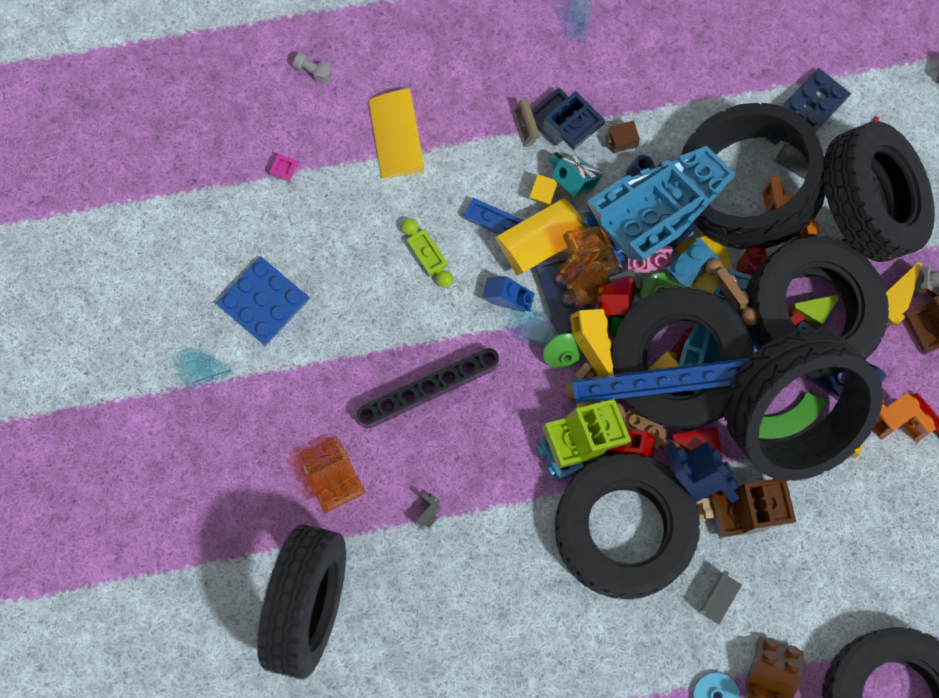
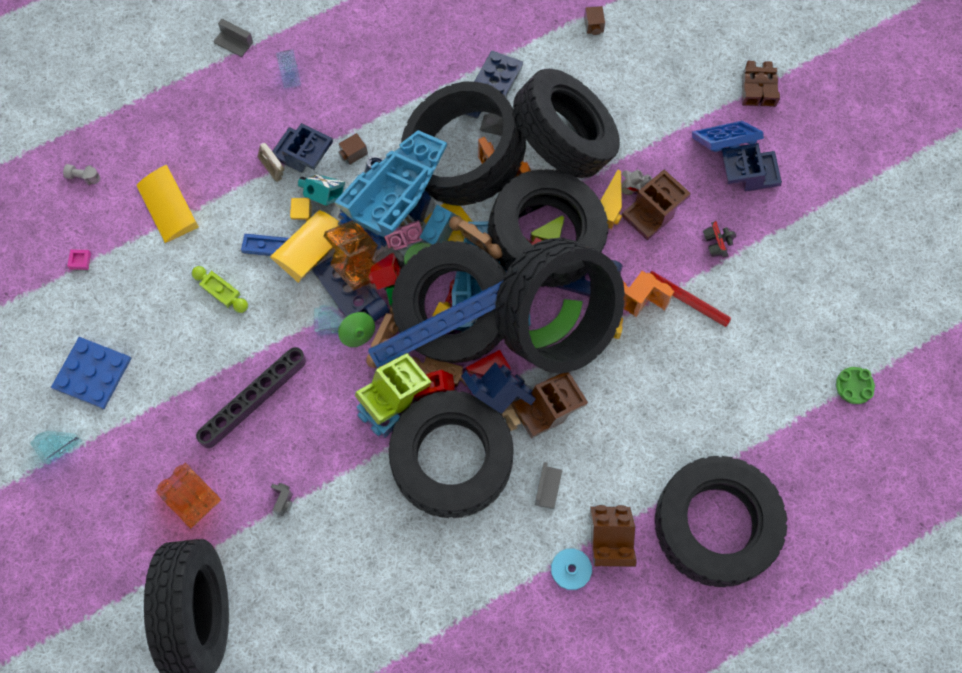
camera: 15 degrees left, 5 degrees down
blue slope [482,276,535,313] -> none
yellow slope [570,309,614,376] -> none
clear red plate [736,246,767,275] -> none

